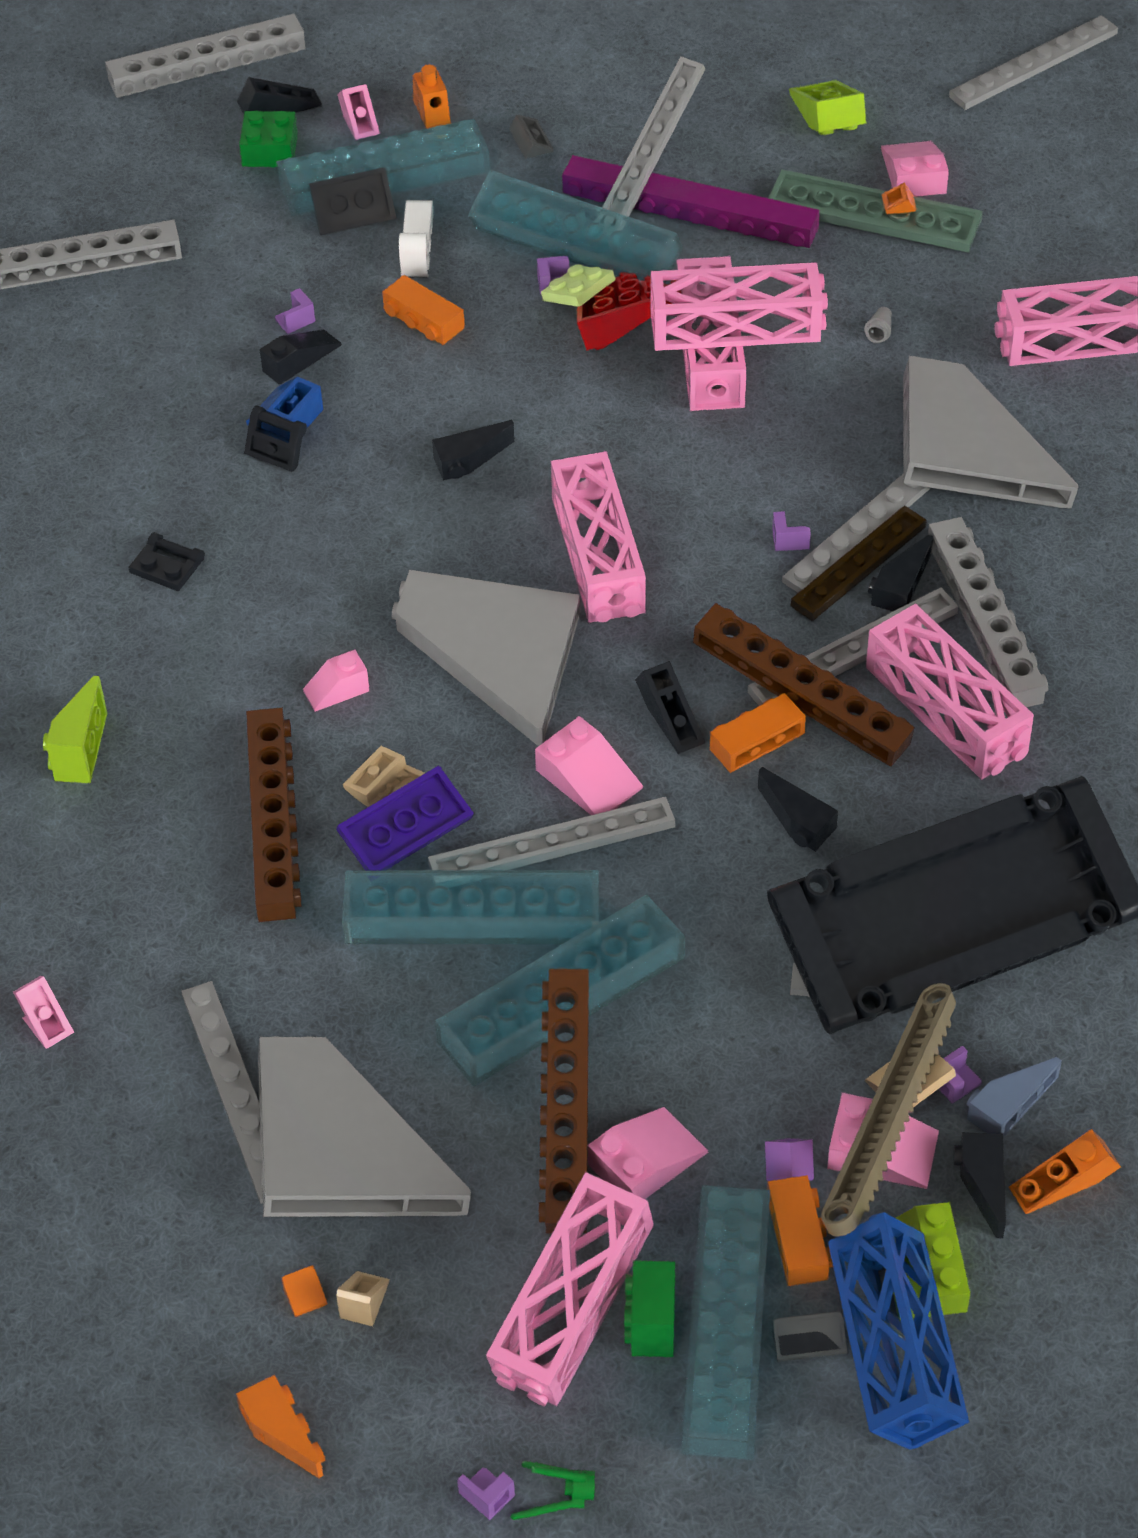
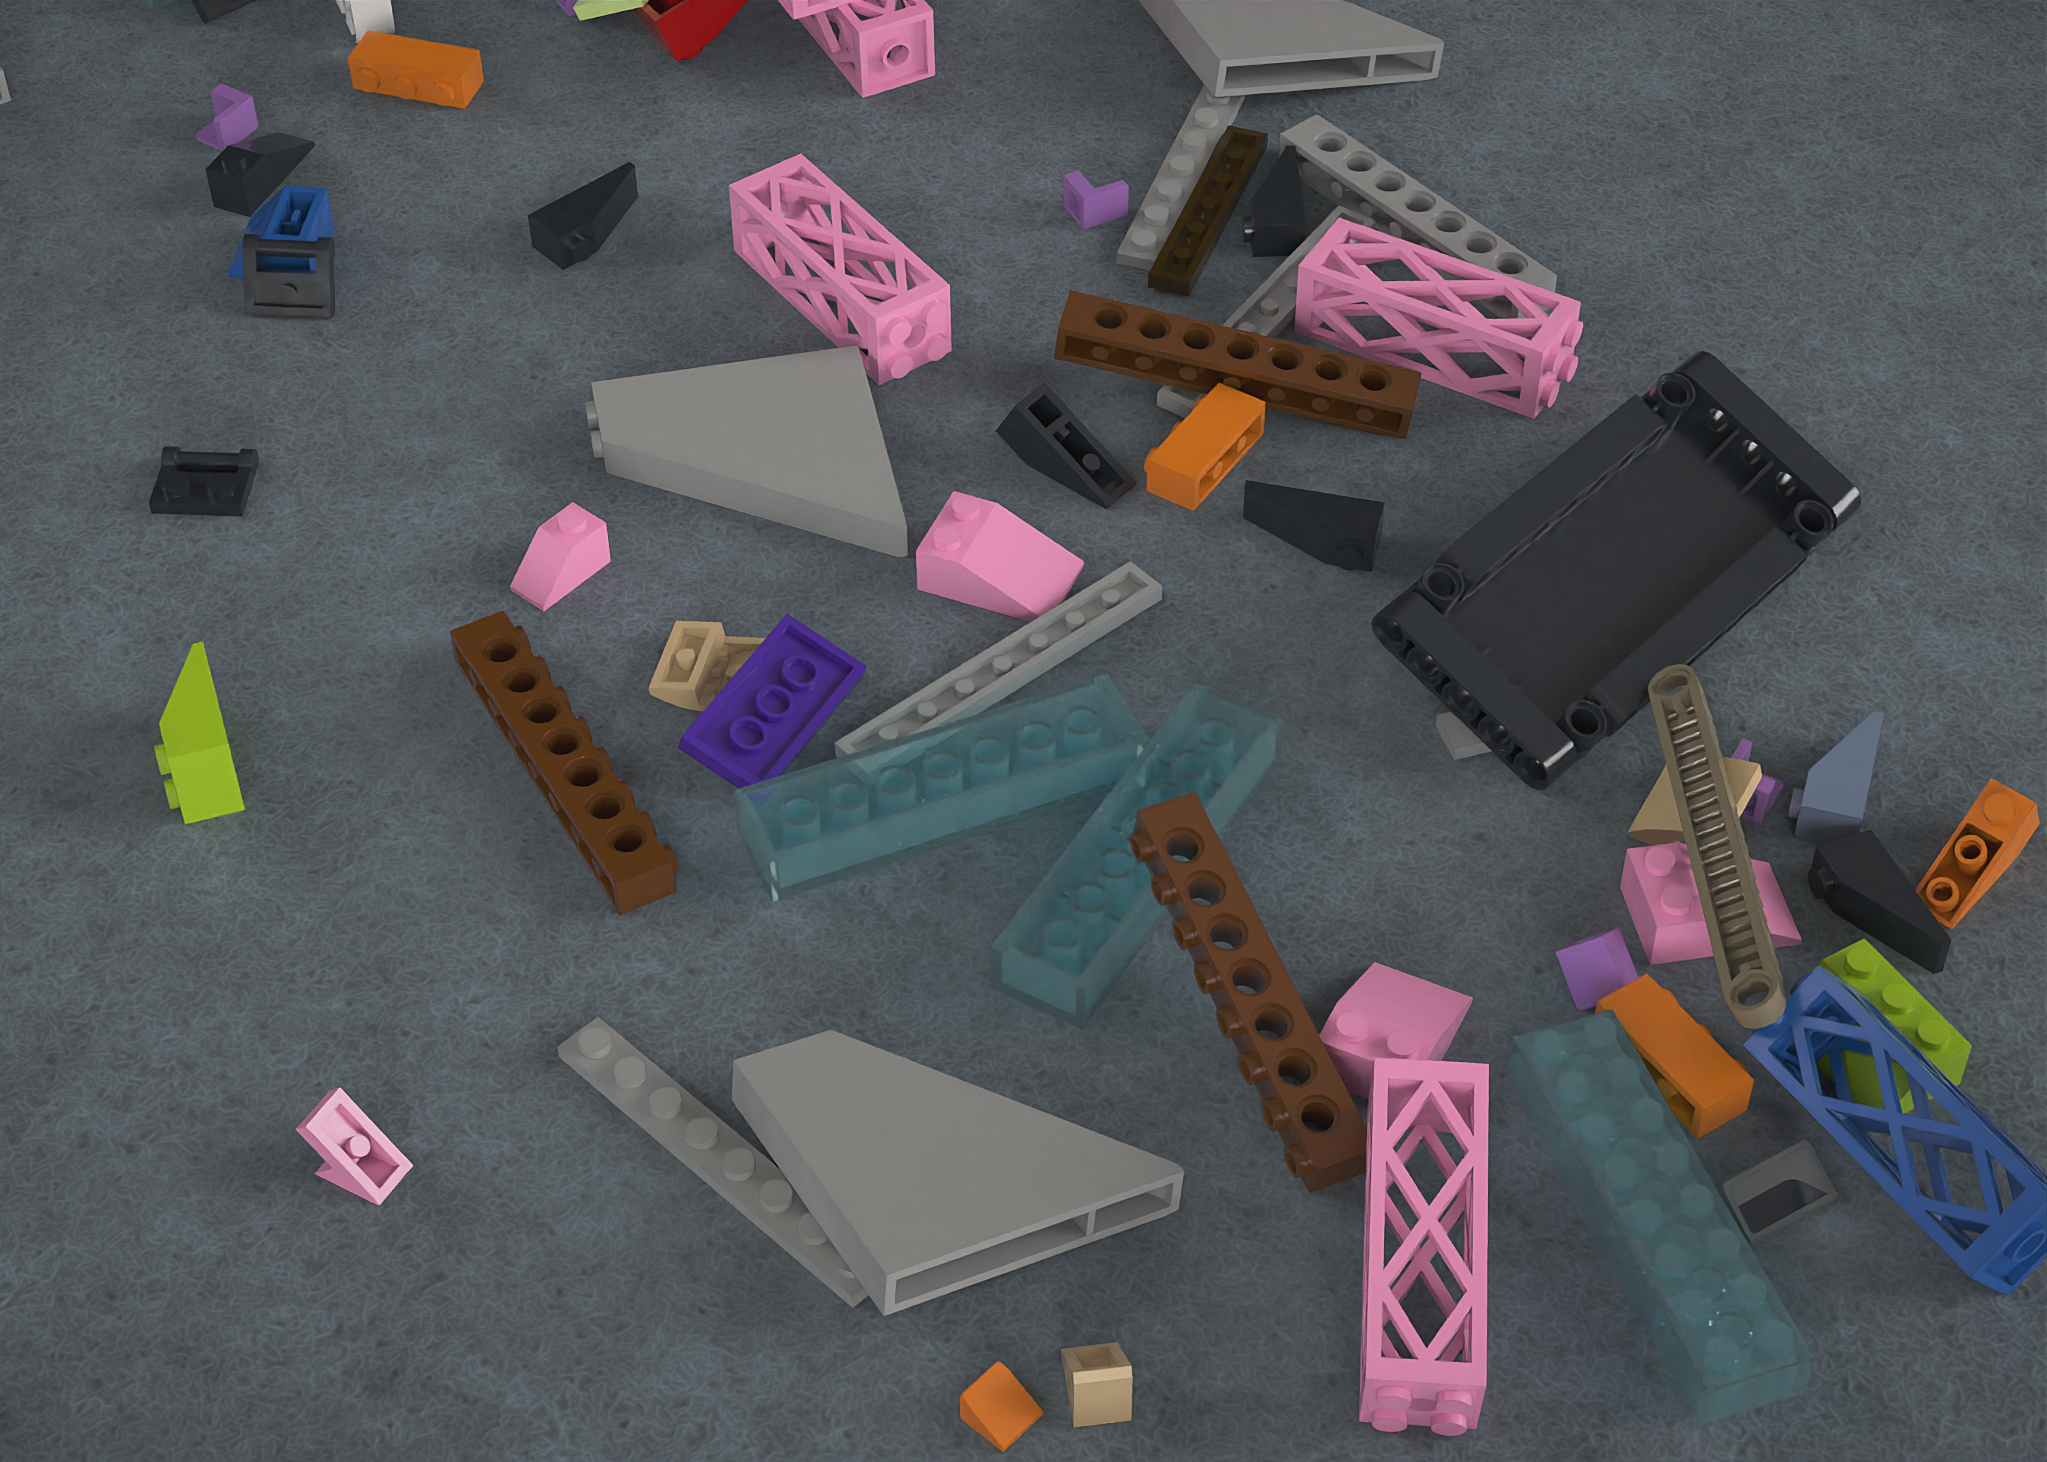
camera: 25 degrees left, 5 degrees down
green brick [624,1261,675,1357] -> none

